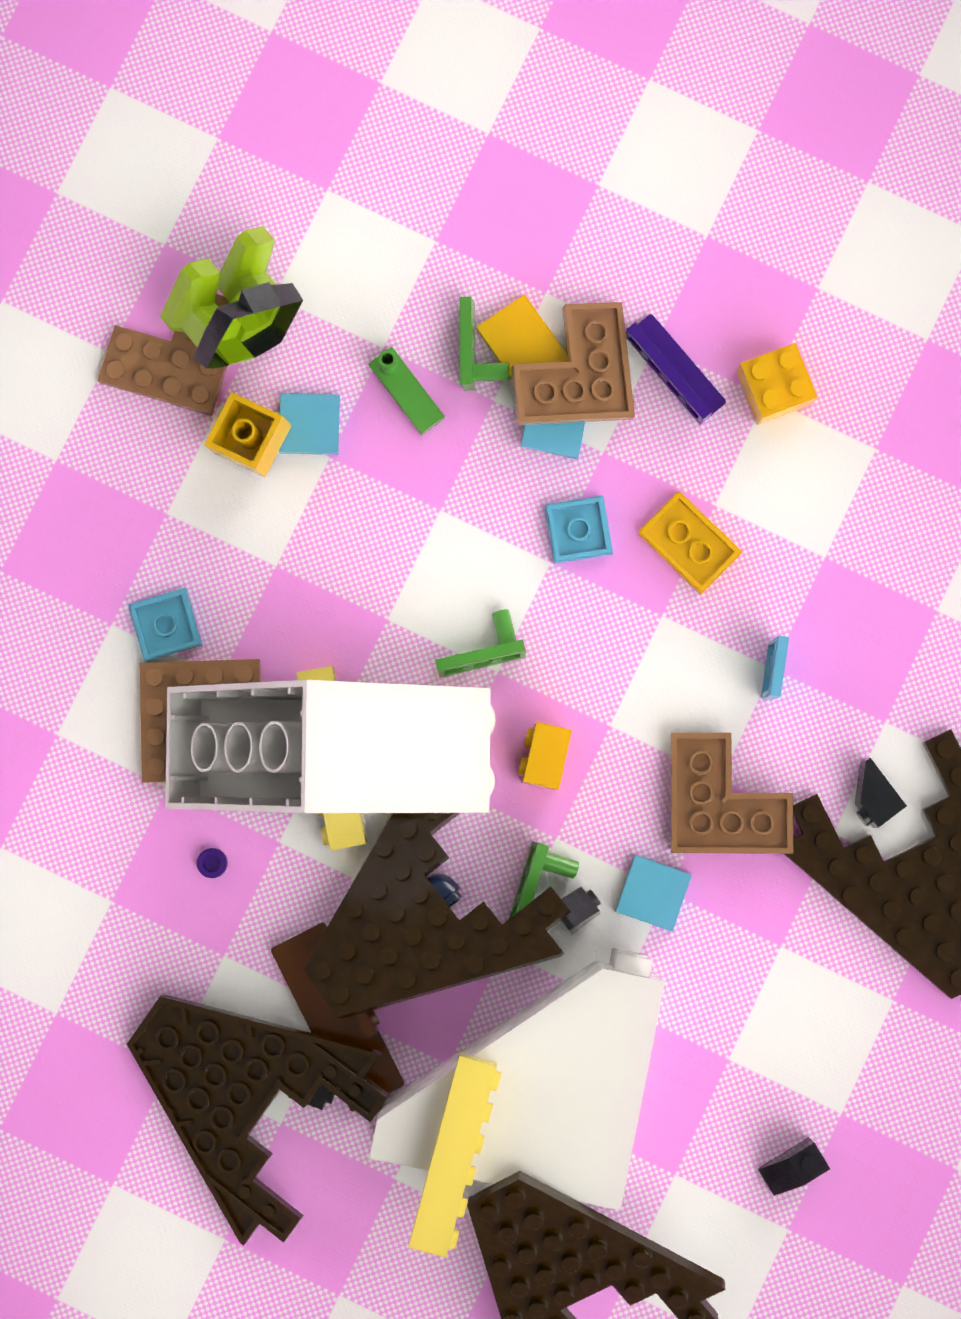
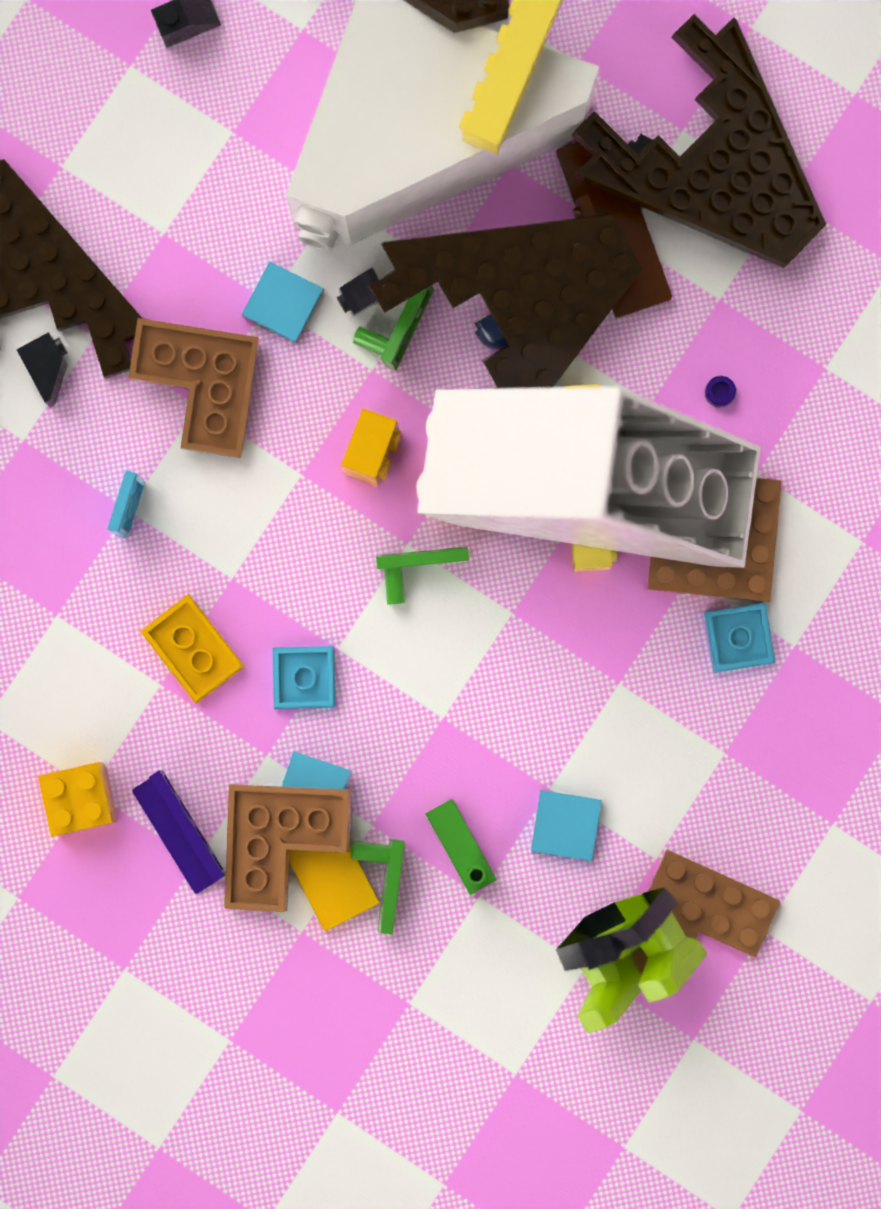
camera: 165 degrees left, 0 degrees up
yellow brick [204,392,292,477] -> none

